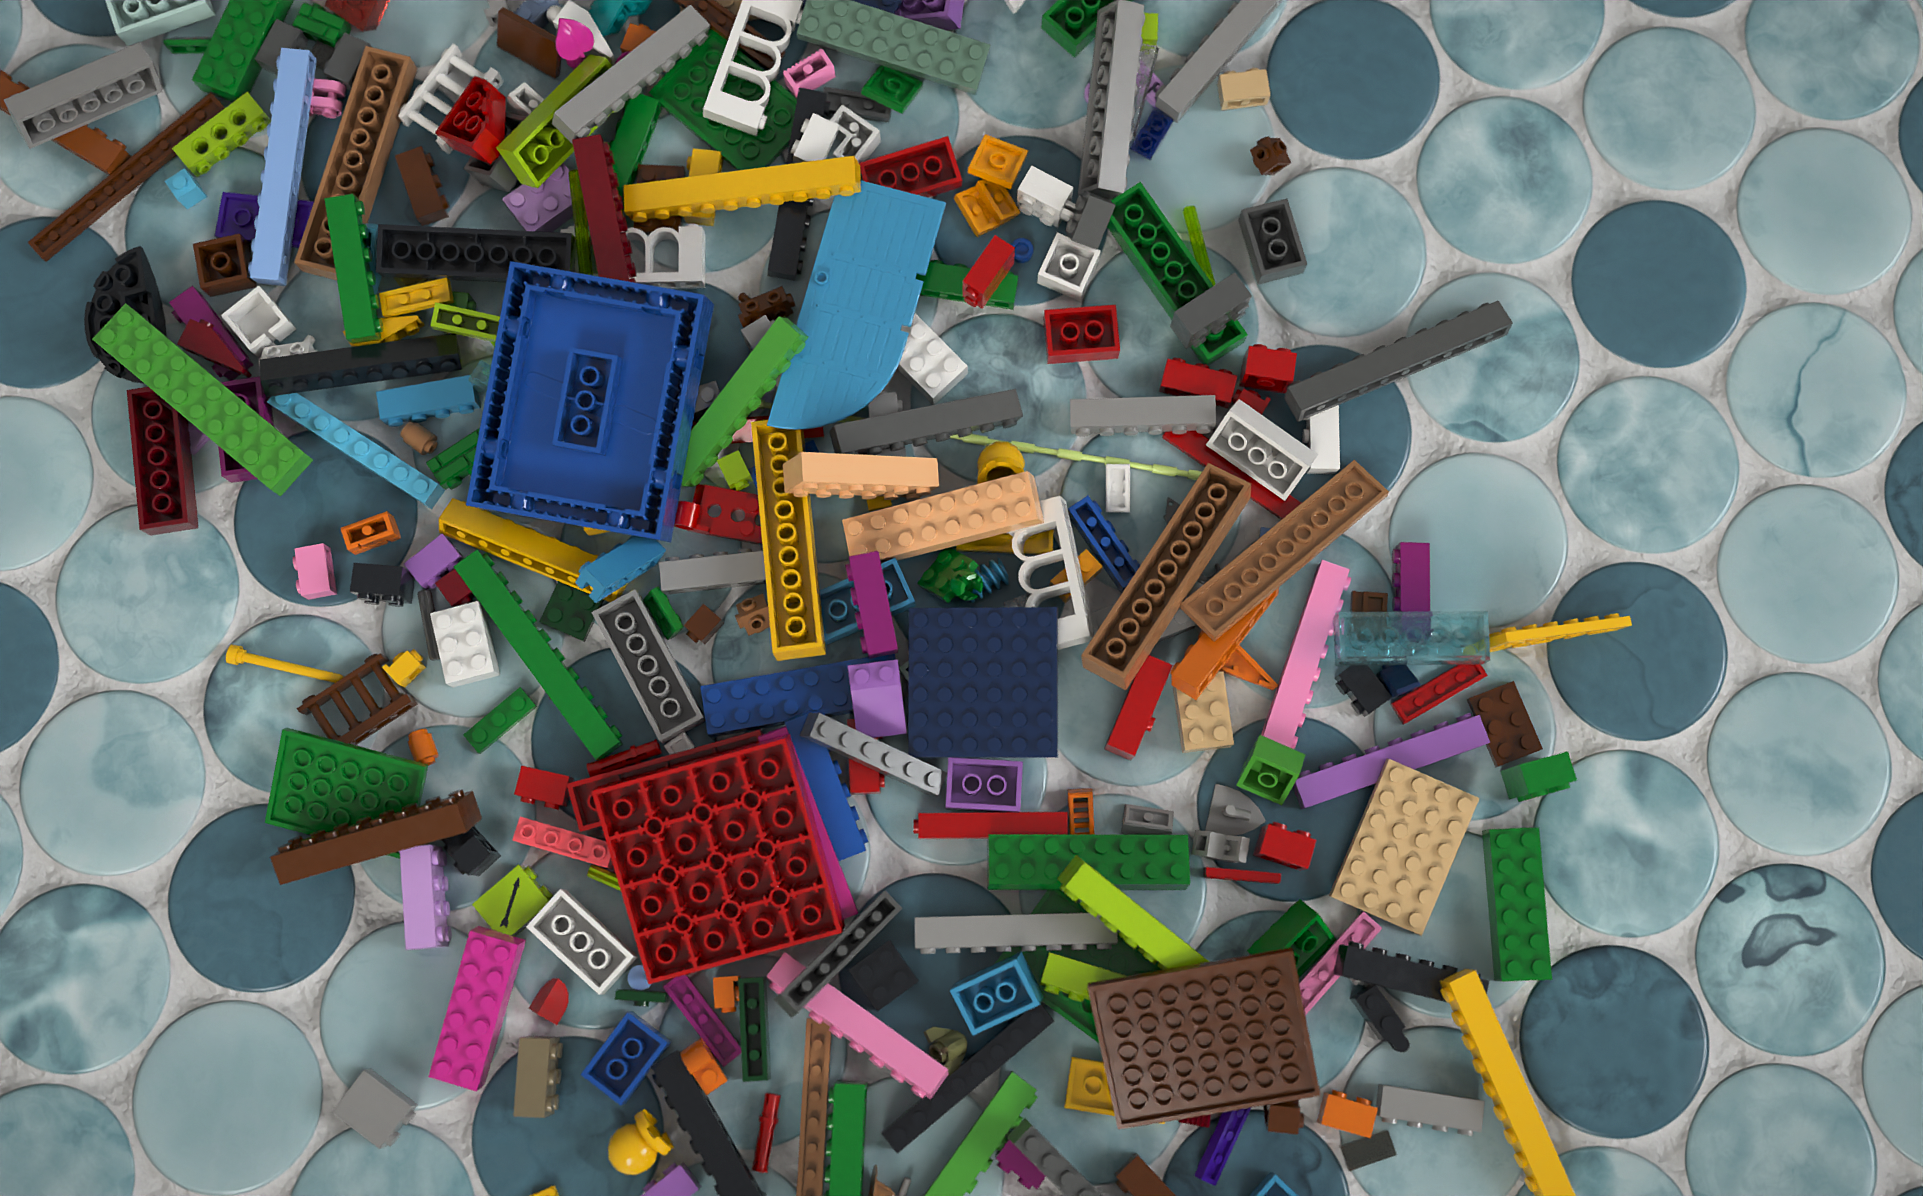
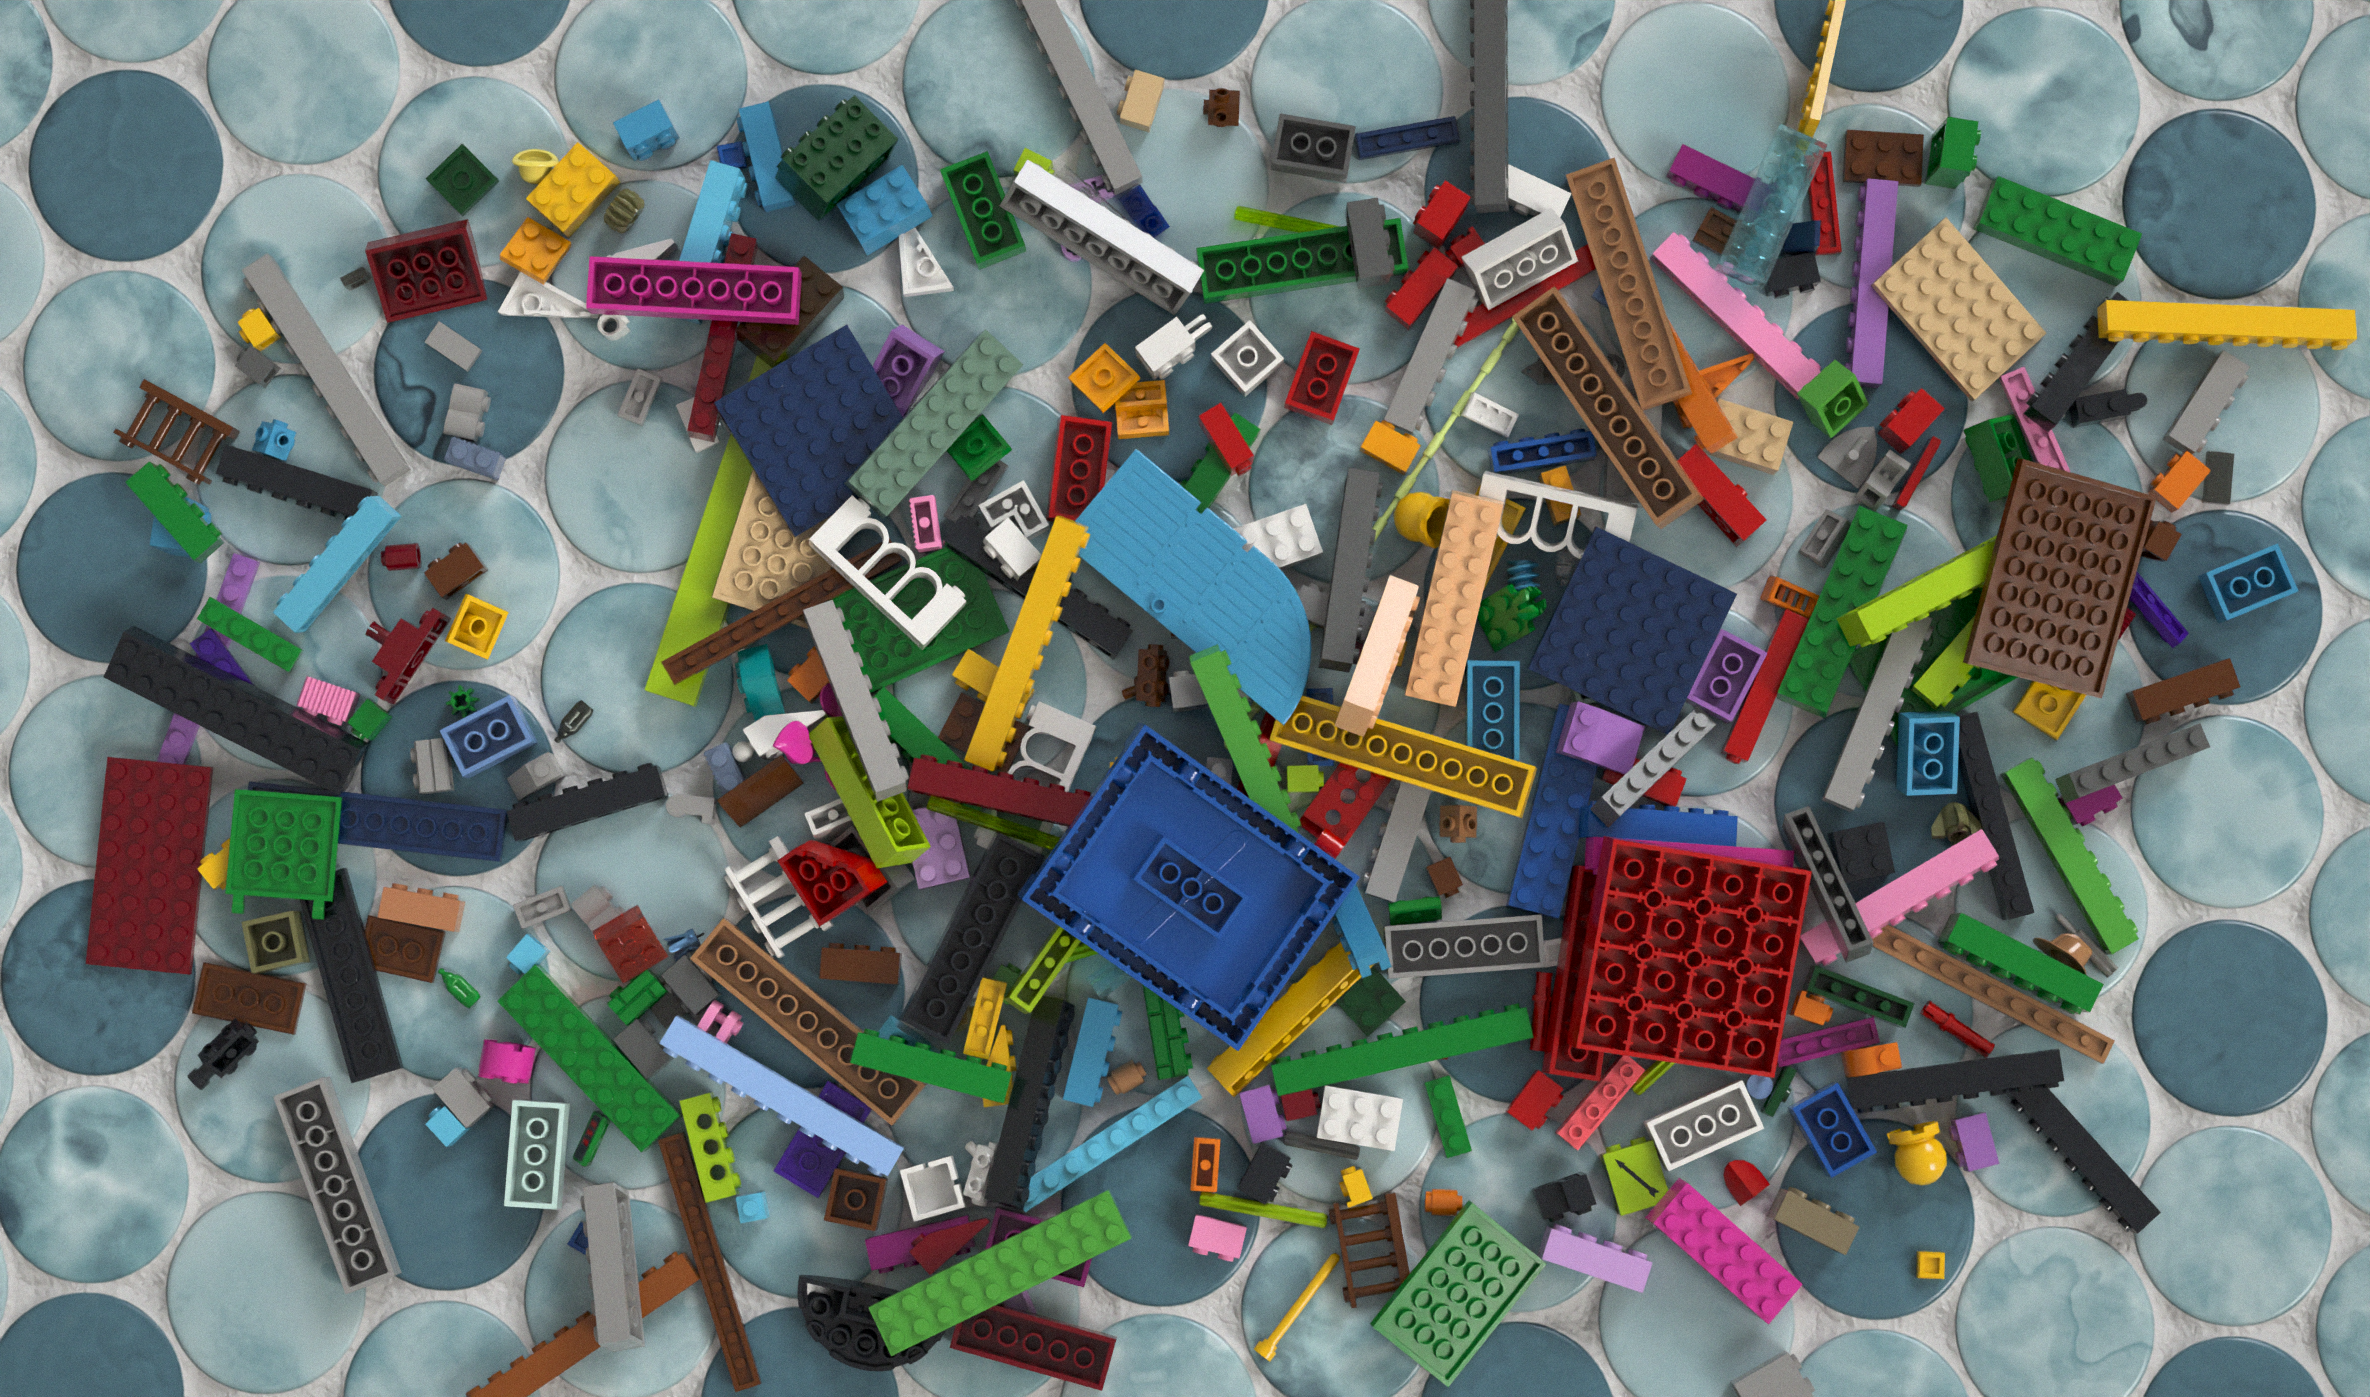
camera: 65 degrees left, 5 degrees up
reddish brown brick [270,789,482,885] -> none
magenta brick [845,551,898,659] -> none
blue tile [1011,238,1033,263] -> none
dark grey brick [1066,190,1116,250] -> none
none -> flat silver piece [664,928,704,963]
none -> lime axle [1199,1191,1328,1228]
none -> dark blue tile [1354,116,1460,160]
none -> light orange brick [1360,420,1421,476]

